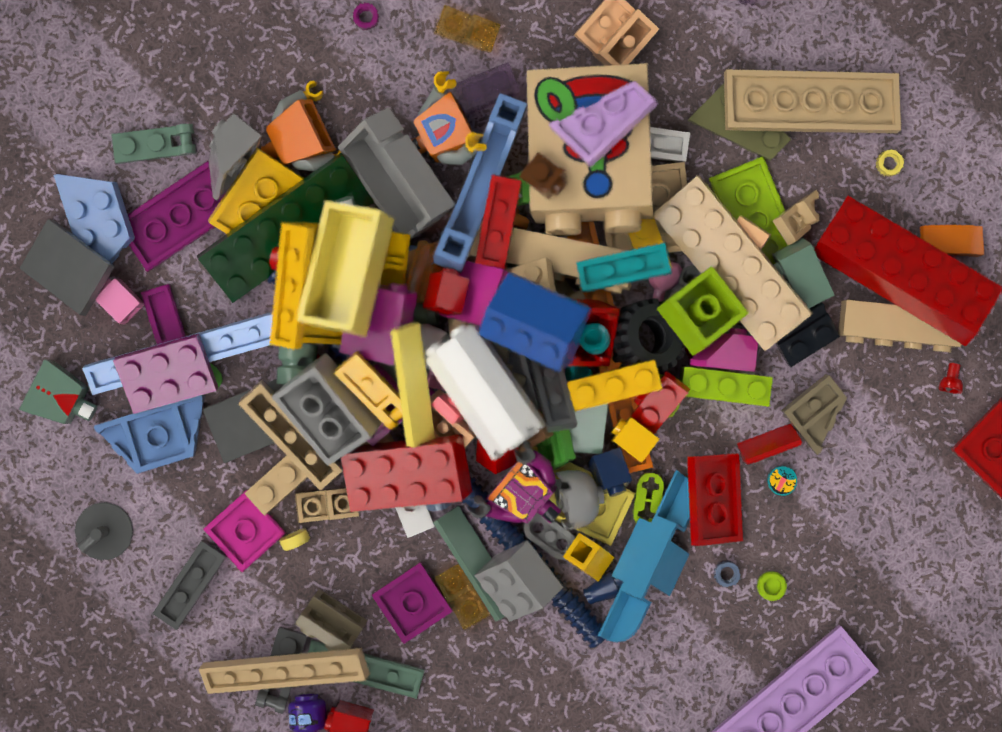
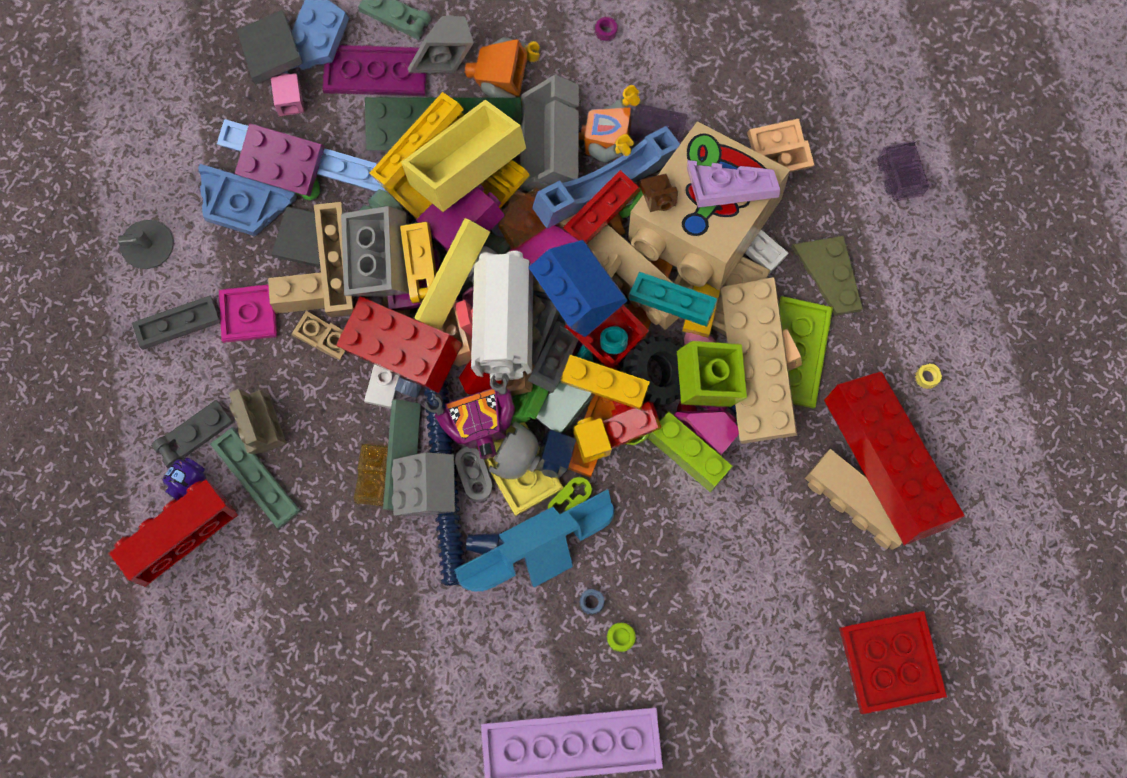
camera: 25 degrees right, 15 degrees down
sand green torso [19,359,97,424] -> none
magenta tile [141,284,186,344] -> none
tan plate [199,648,370,694] -> none
yellow plate [208,148,304,234] -> none
light yellow tile [279,528,310,551] -> none
magenta plate [371,561,453,644] -> none
red brick [422,268,470,316] -> none
clear yellow slope [433,5,501,53] -> none
yellow brick [563,533,615,582] -> none
red plate [687,453,743,546] -> none
tan plate [724,69,901,133] -> none
red slope [737,424,802,465] -> none
tile [767,466,797,496] -> none
sand green brick [772,238,834,308] -> none
tan slope [773,190,819,245] -> none
black plate [776,302,840,368] -> none
dark tan wing [781,374,847,455] -> none
orange slope [920,225,984,257] -> none
red piece [939,363,963,394] -> none

